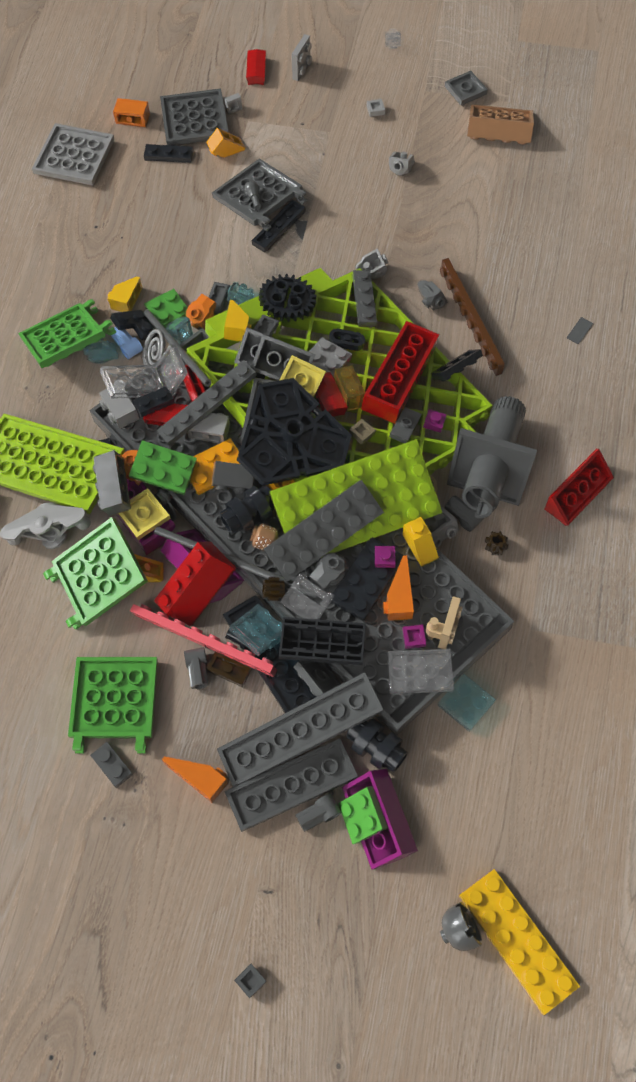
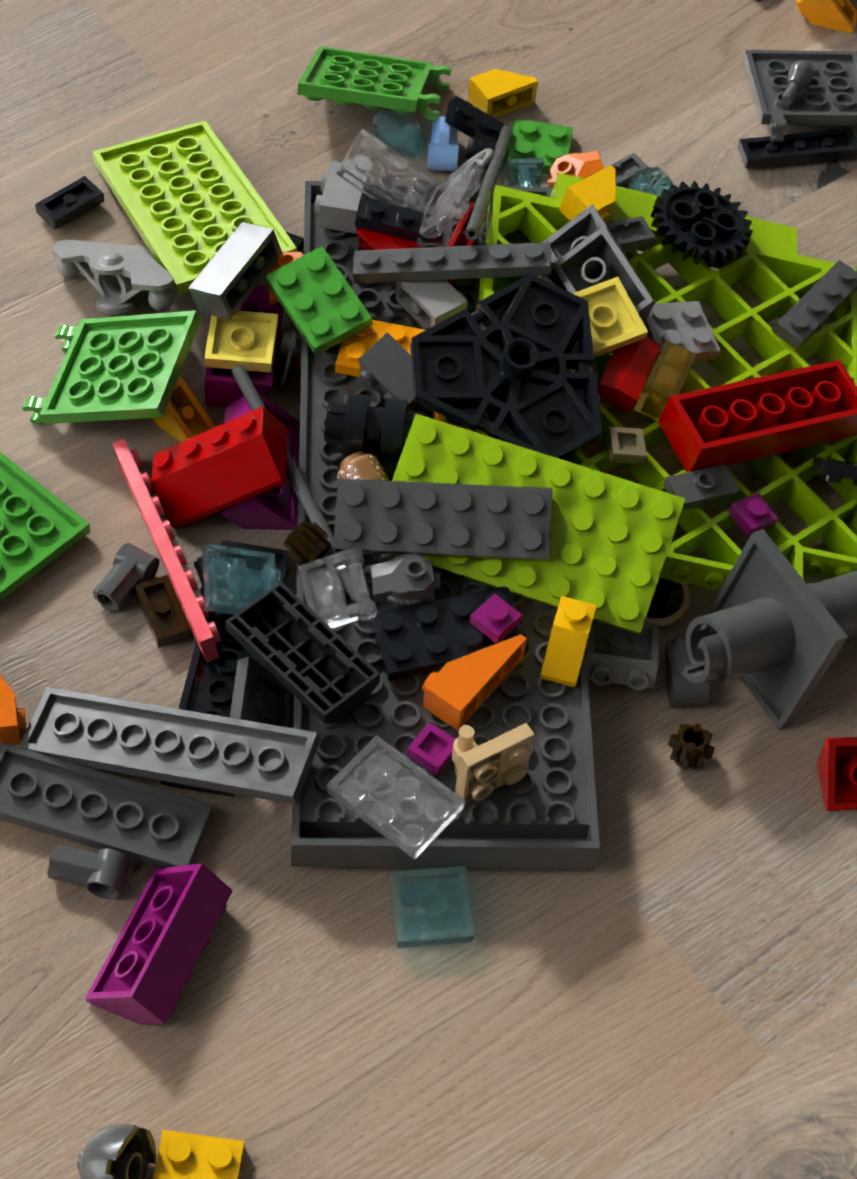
camera: 35 degrees right, 10 degrees down
black plate [329,329,365,351] -> none
bright green plate [338,786,388,844] -> none
black piece [346,718,408,773] -> none

